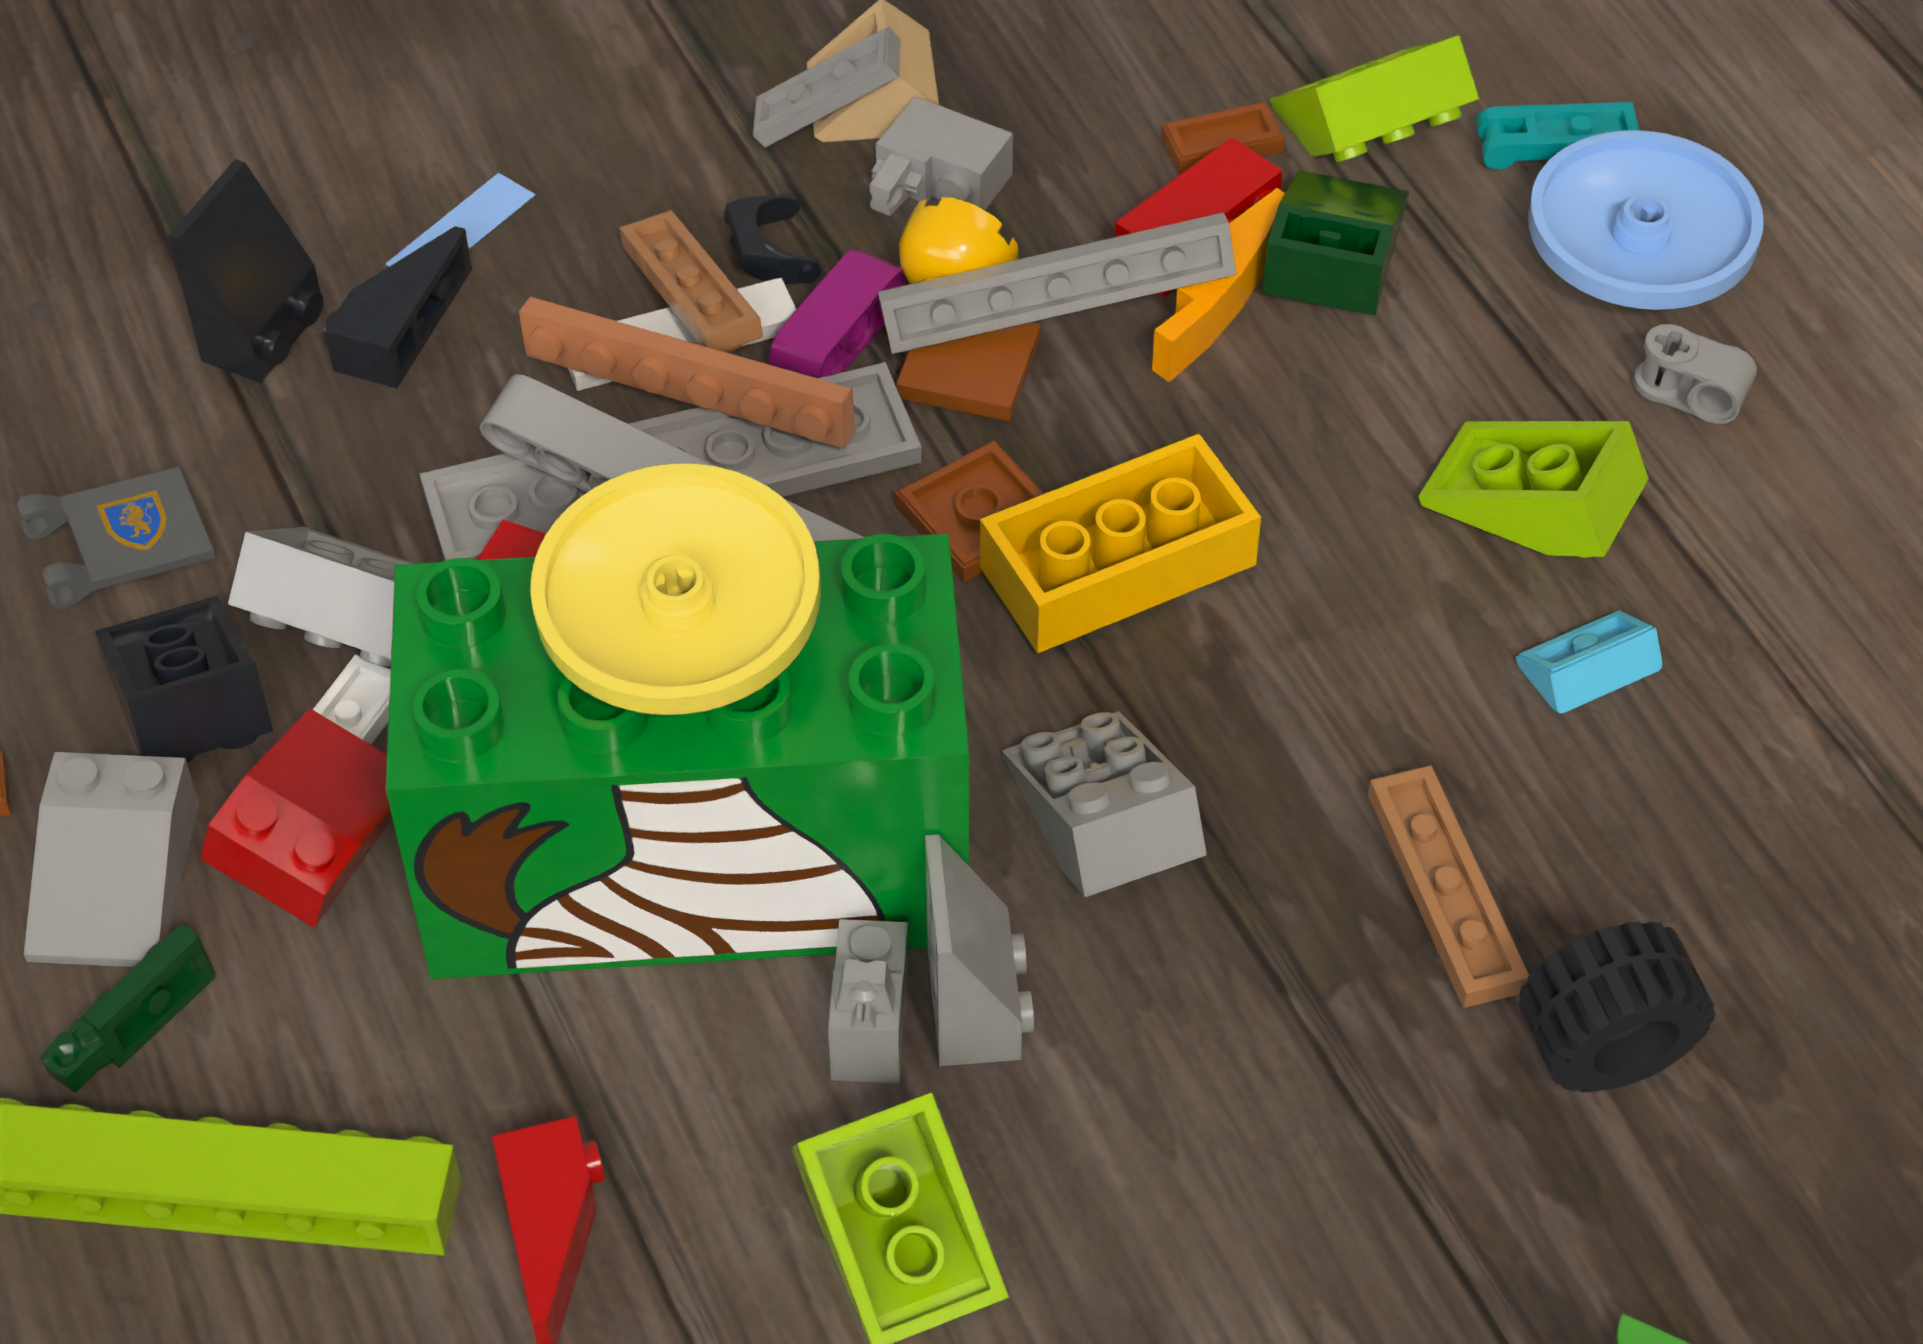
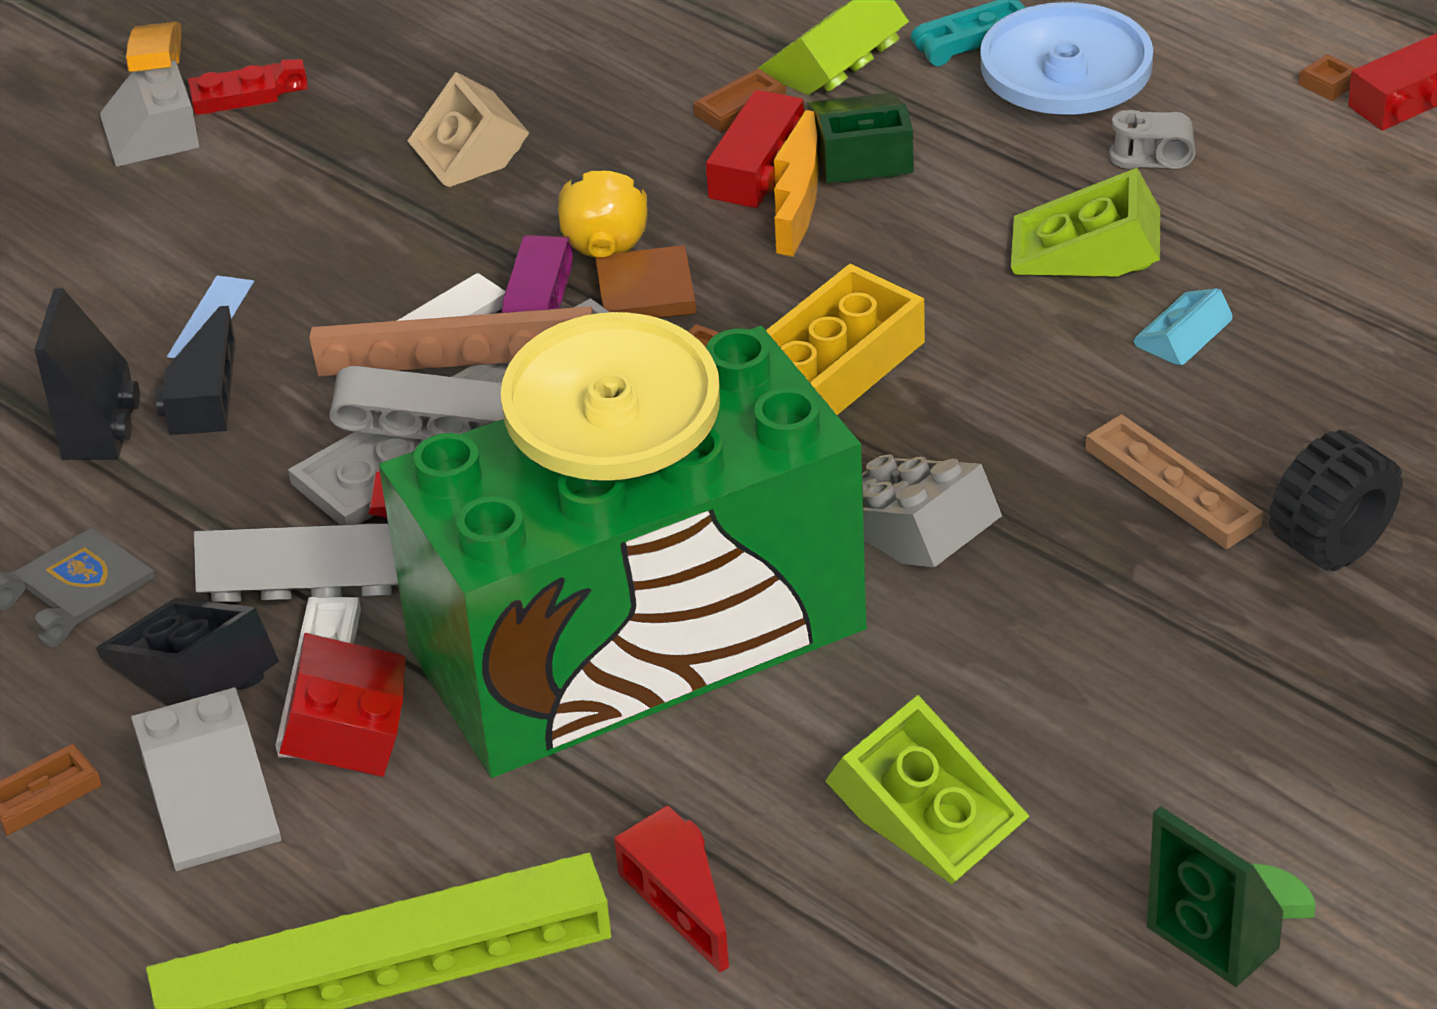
camera: 20 degrees left, 10 degrees down
dark green hinge [40,923,216,1093] -> none
medium nougat plate [619,210,763,352] -> none
black helmet [724,194,822,285] -> none
light grey tile [753,27,901,148] -> none
light grey hinge [828,919,909,1084] -> none
light grey hinge [870,96,1013,216] -> none
light grey plate [878,212,1236,354] -> none
light grey slope [925,834,1034,1066] -> none

